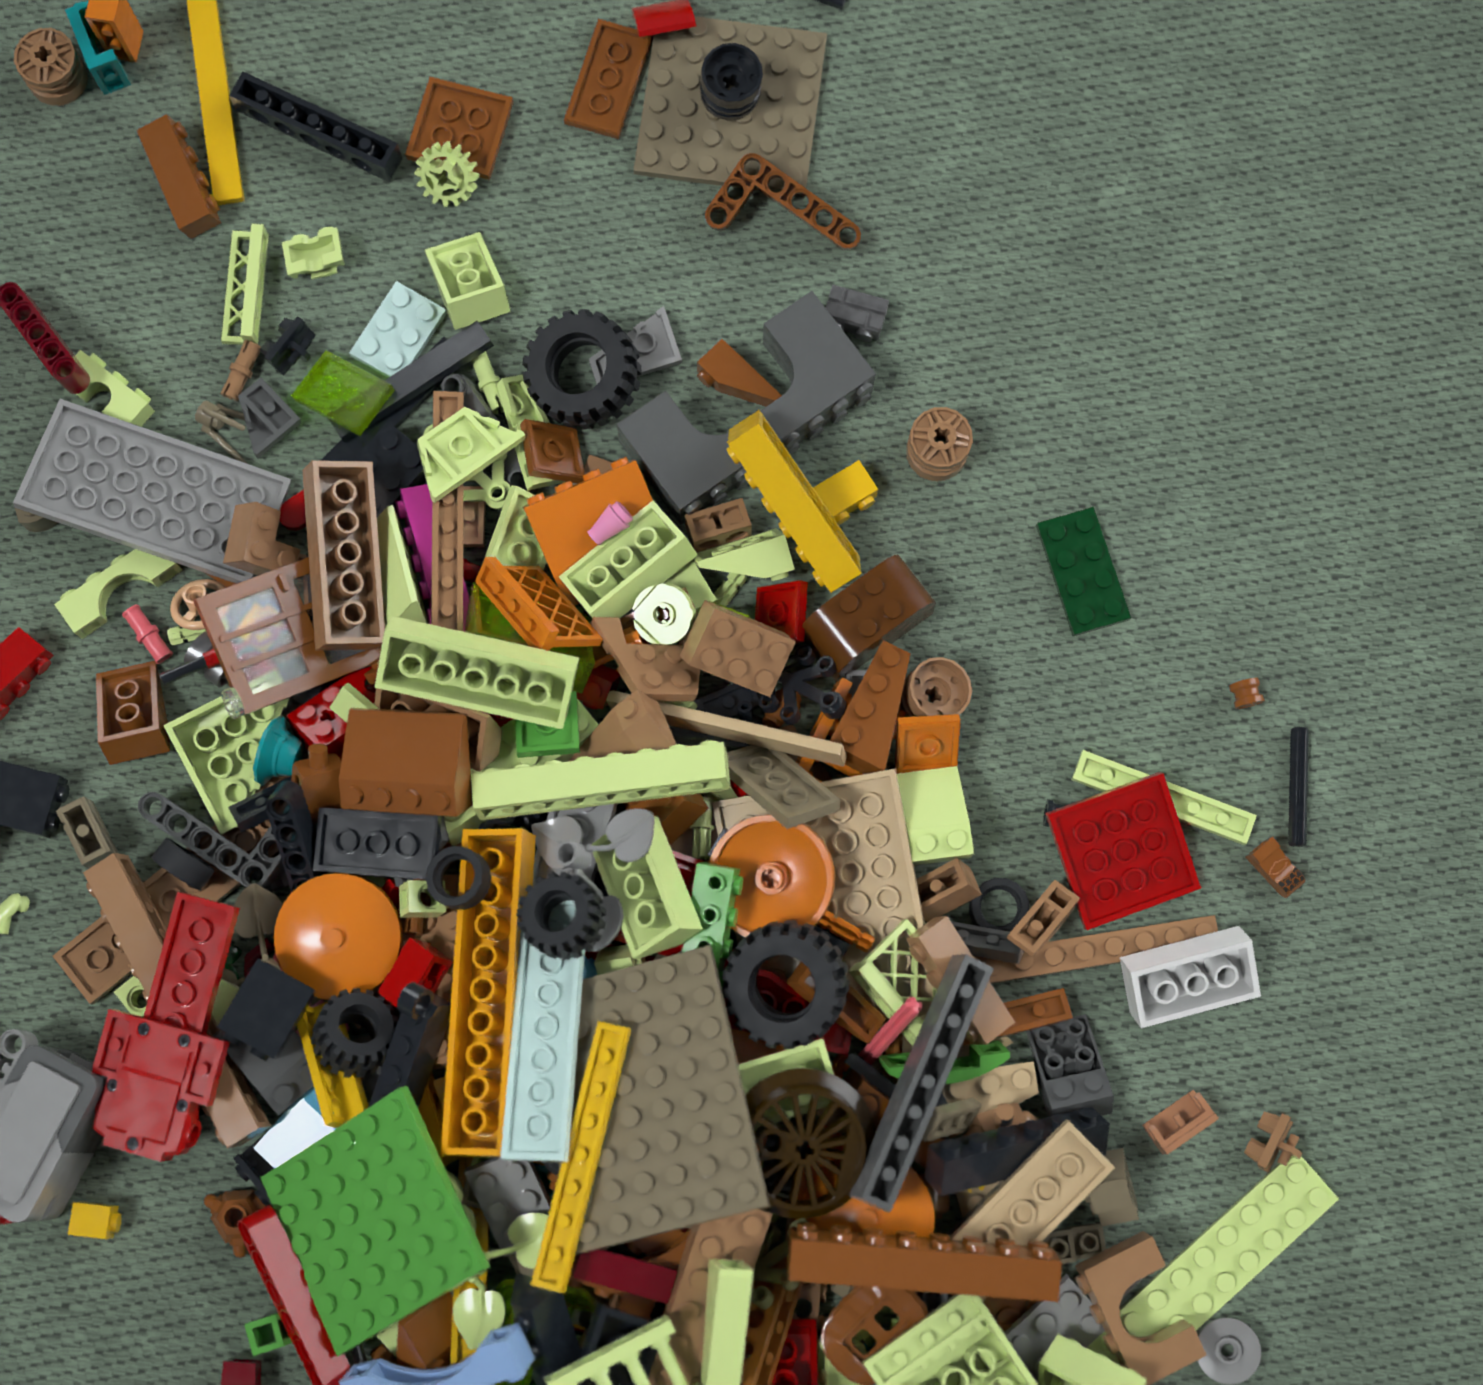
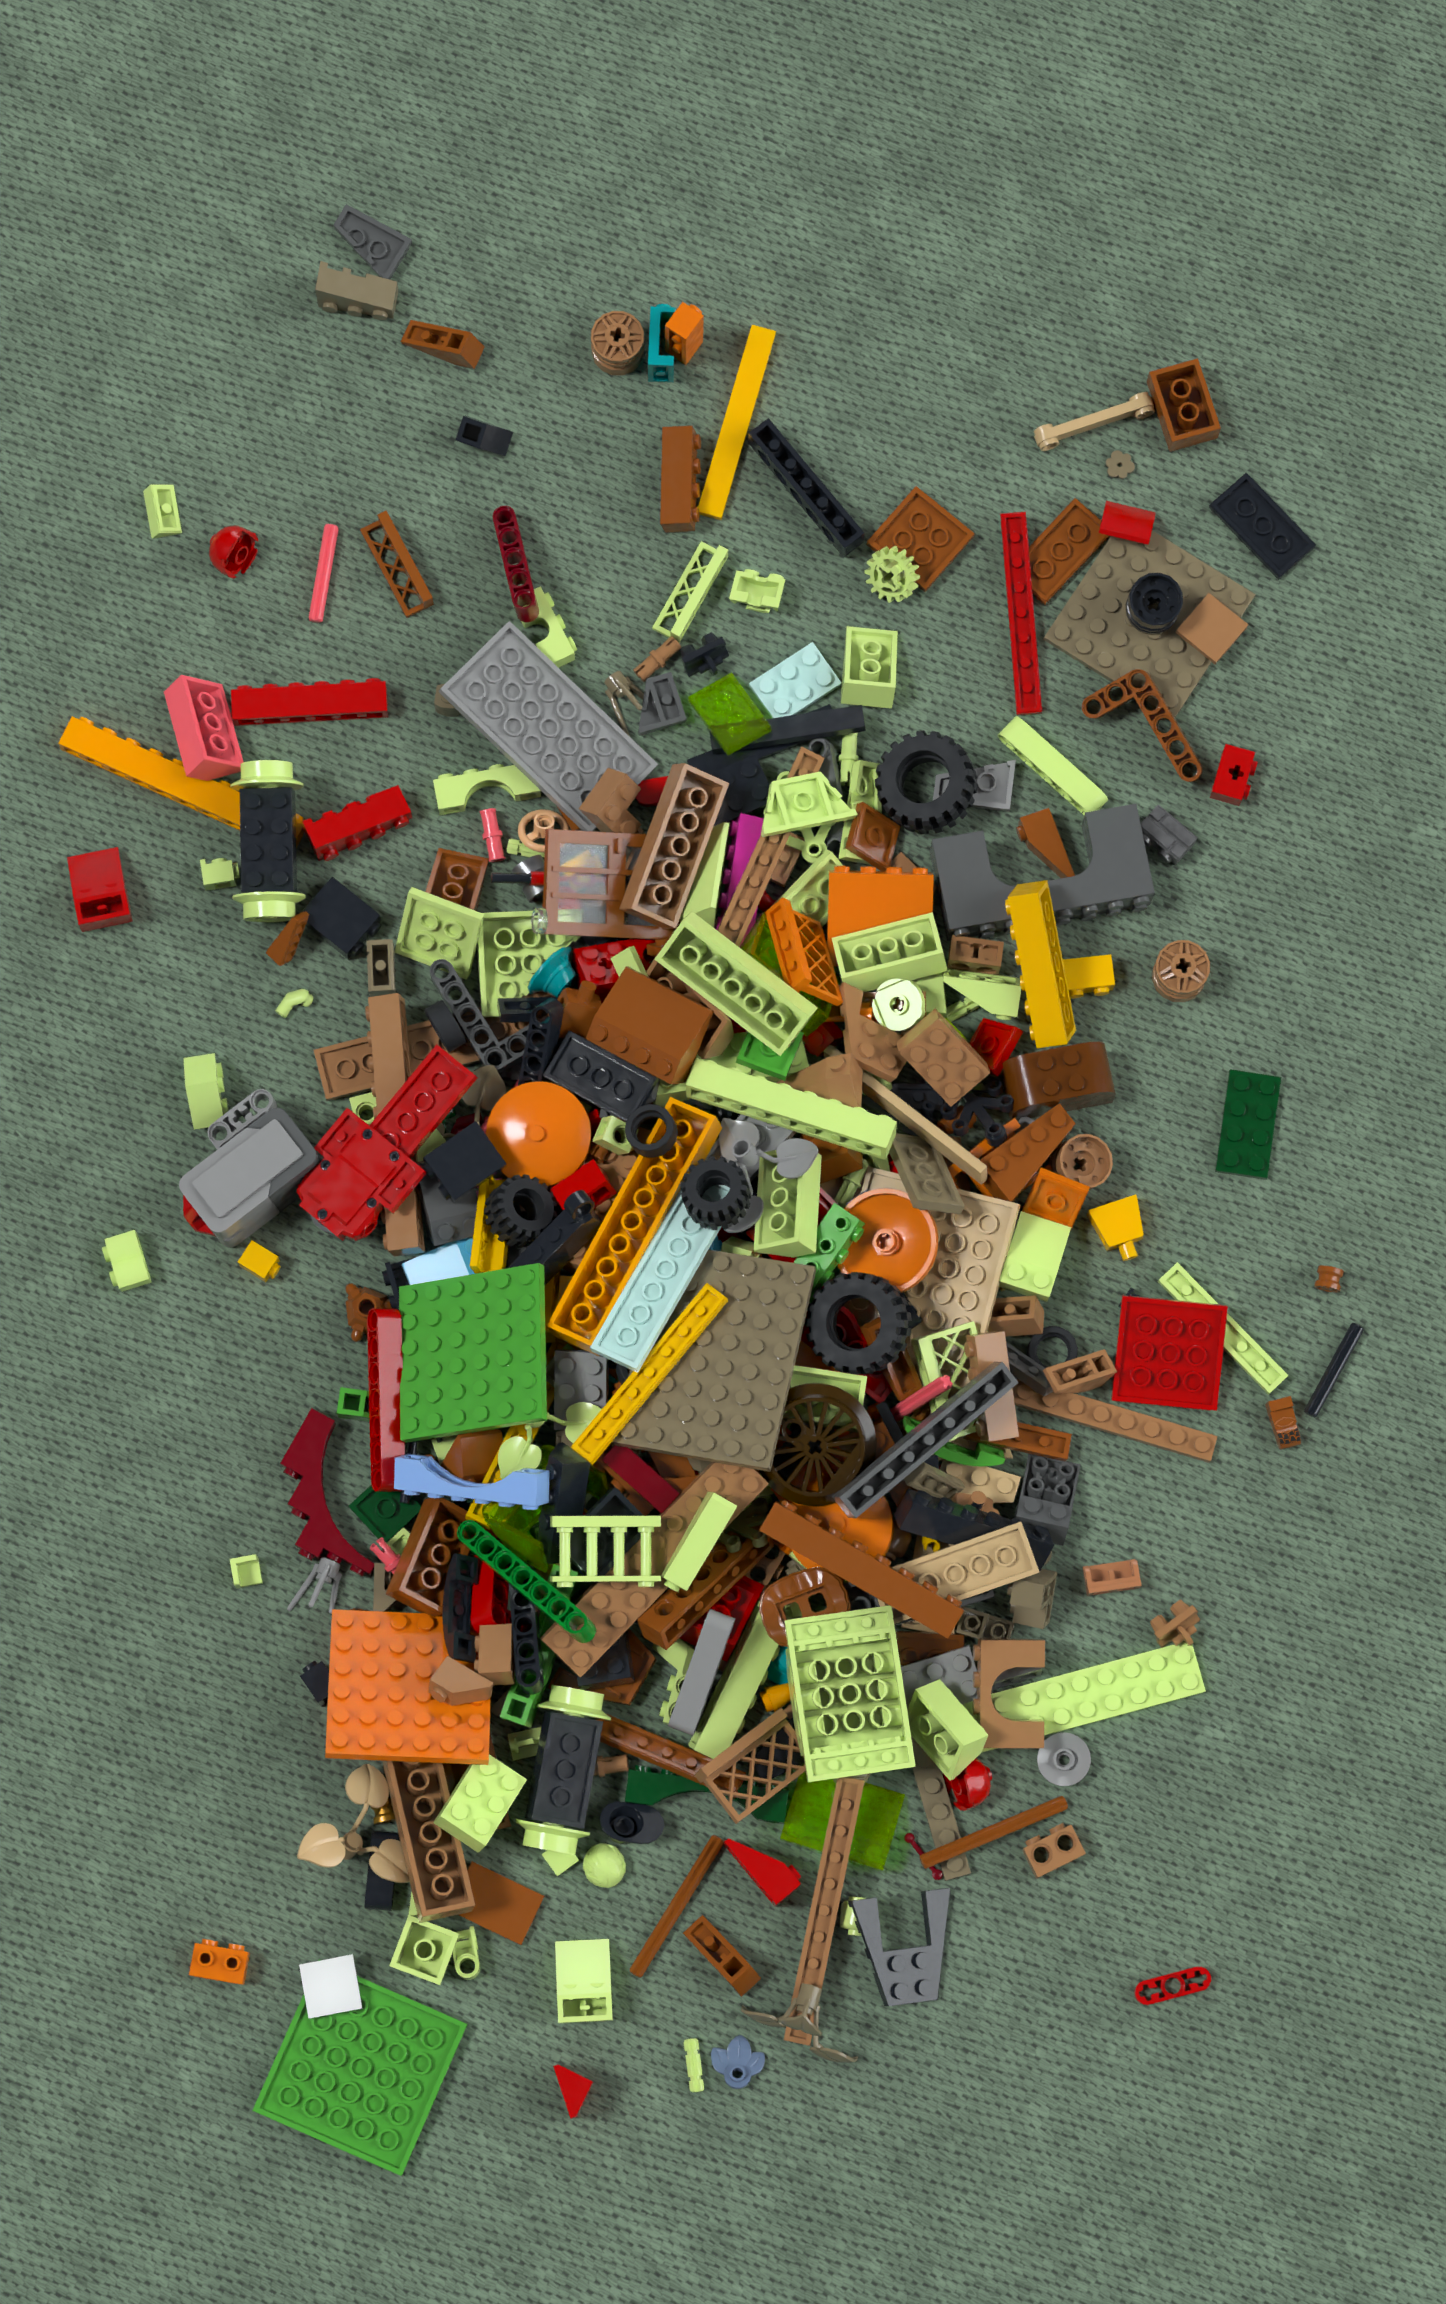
camera: 25 degrees right, 0 degrees up
bright pink cone [587,501,633,545] -> none
orange axle [816,910,875,952] -> none
white brick [1120,926,1261,1028] -> none
none -> yellowish green plate [394,887,484,980]
none -> yellowish green beam [998,716,1108,815]
none -> red tile [1000,511,1042,715]
none -> yellow torso [1087,1194,1143,1261]
none -> medium nougat tile [1176,593,1248,665]
none -> red brick [1210,744,1258,806]

